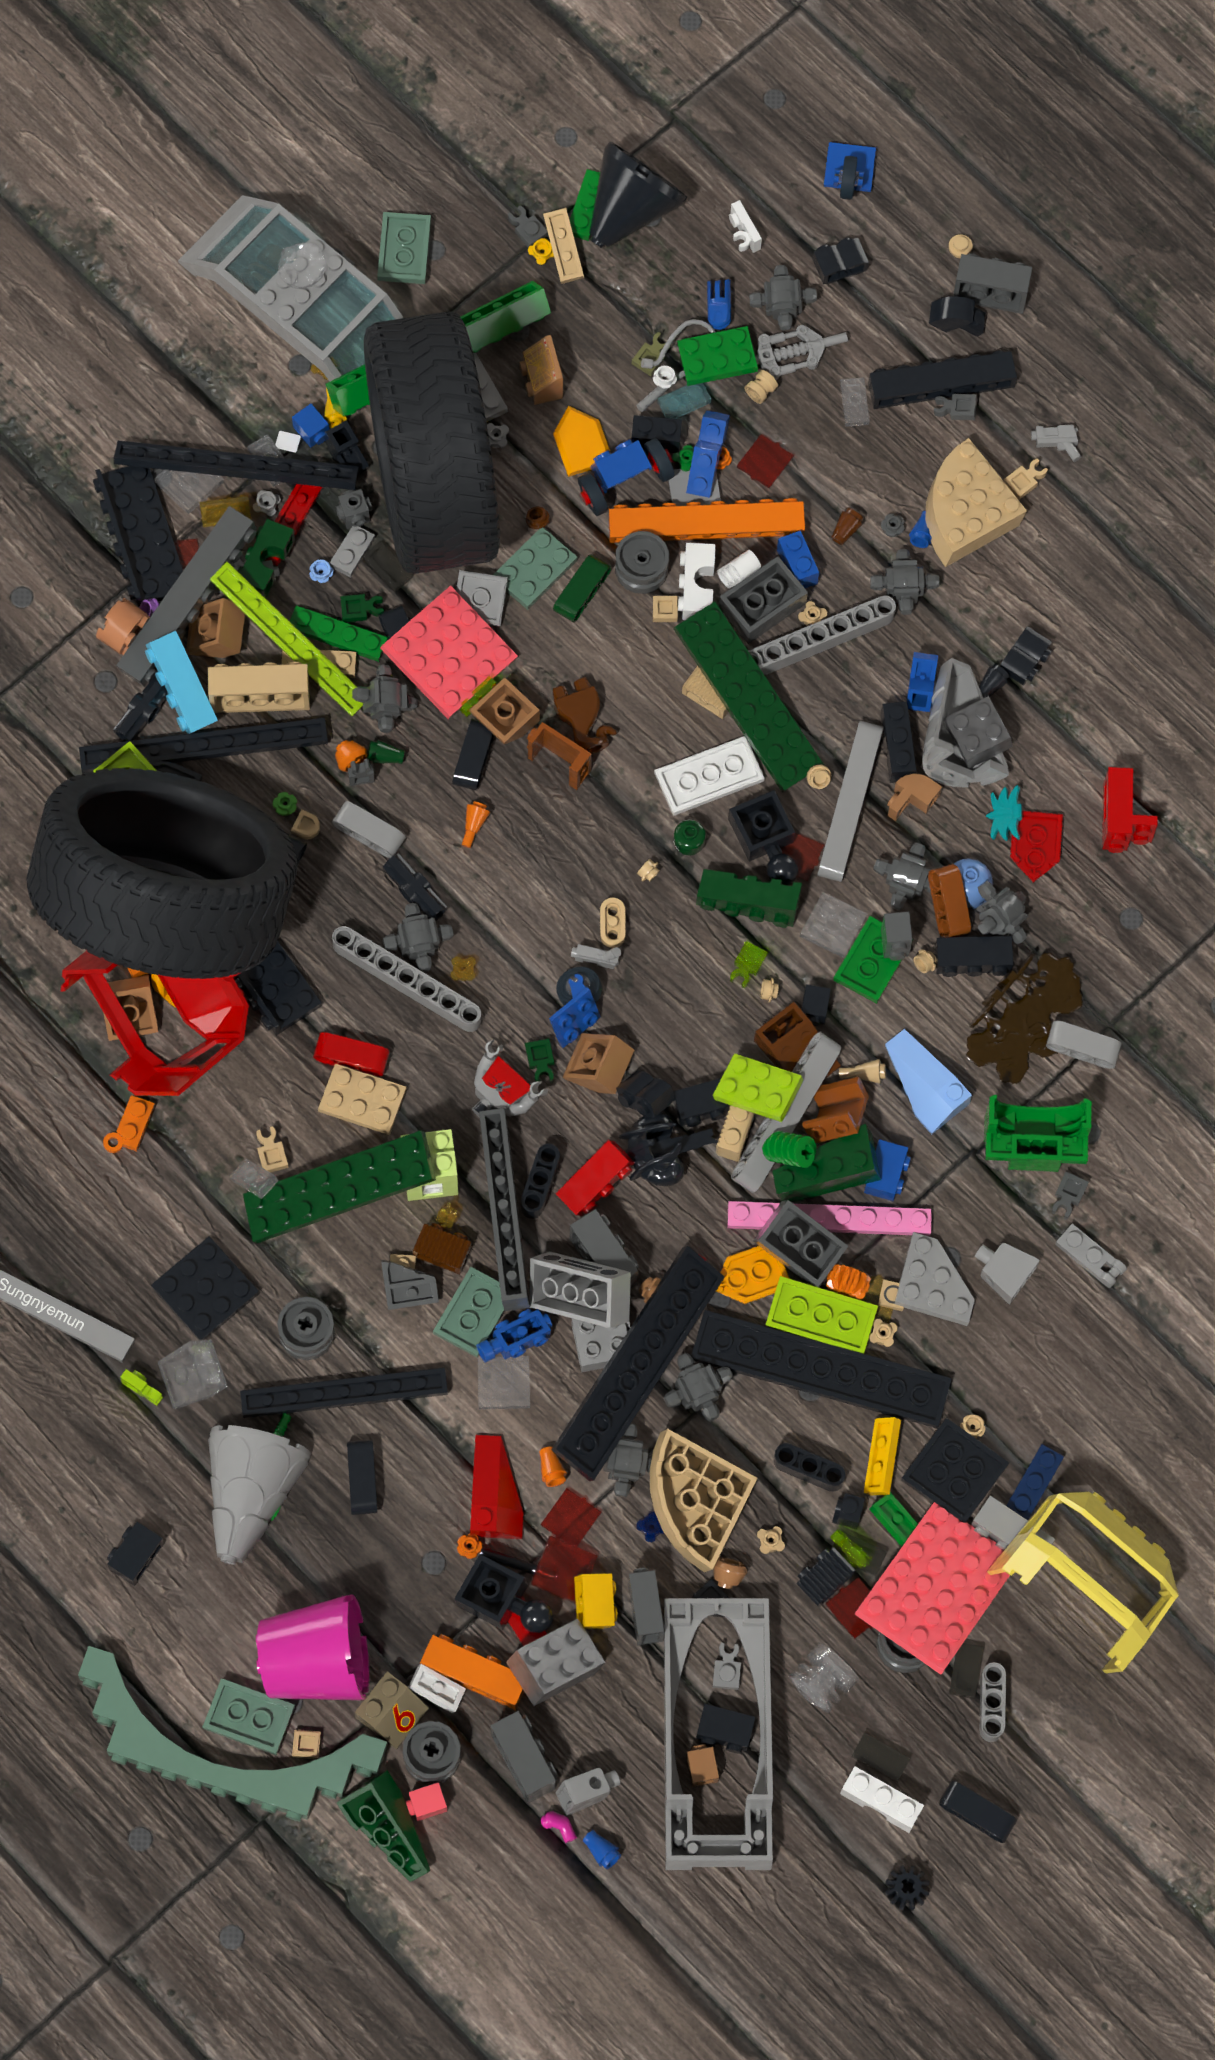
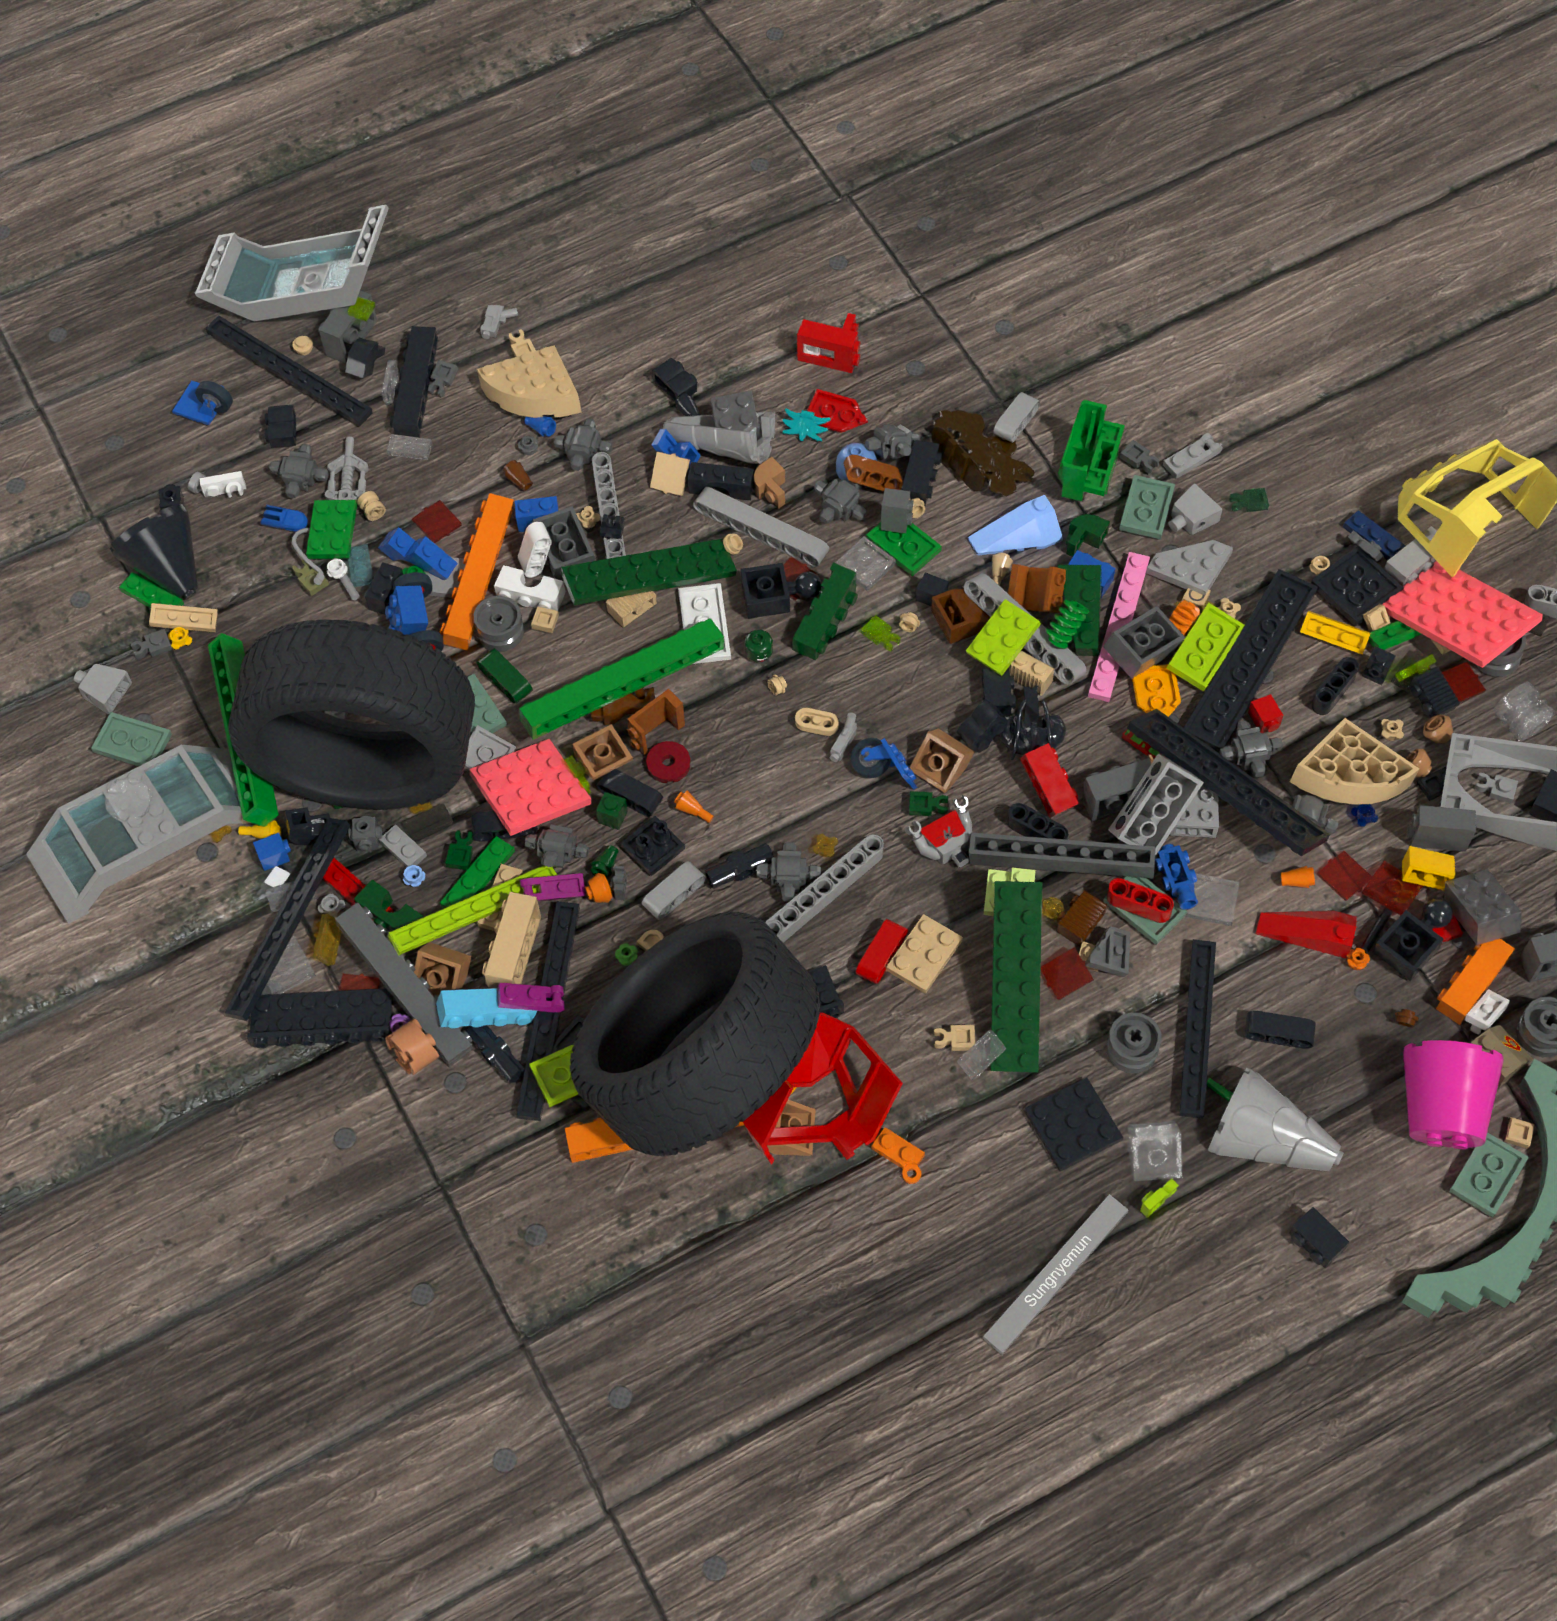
camera: 70 degrees left, 10 degrees down
none -> light grey torso [74,664,132,714]
none -> black brick [159,484,184,510]
none -> light grey tile [188,472,206,494]
none -> light grey window [195,205,389,321]
none -> black plate [205,315,373,427]
none -> clear neon green tile [347,297,376,322]
none -> clear plate [382,360,399,406]
none -> magenta plate [497,983,564,1012]
none -> green brick [519,618,724,740]
none -> magenta plate [520,873,586,901]
none -> dark green brick [596,792,628,830]
none -> black tile [600,514,625,539]
none -> black plate [621,816,685,876]
none -> dark red tile [646,741,691,783]
none -> tan piece [650,451,690,496]
none -> clear red piece [1041,947,1094,1000]
none -> dark green brick [1065,514,1110,557]
none -> red beam [1107,878,1174,923]
none -> sand green plate [1119,475,1175,539]
none -> clear green plate [1229,488,1269,512]
none -> red brick [1248,694,1283,733]
none -> dark grey plate [1348,530,1384,563]
none -> tan tile [1363,604,1391,632]
none -> reddish brown plate [1395,1009,1419,1028]
none -> medium nougat cone [1423,715,1453,743]

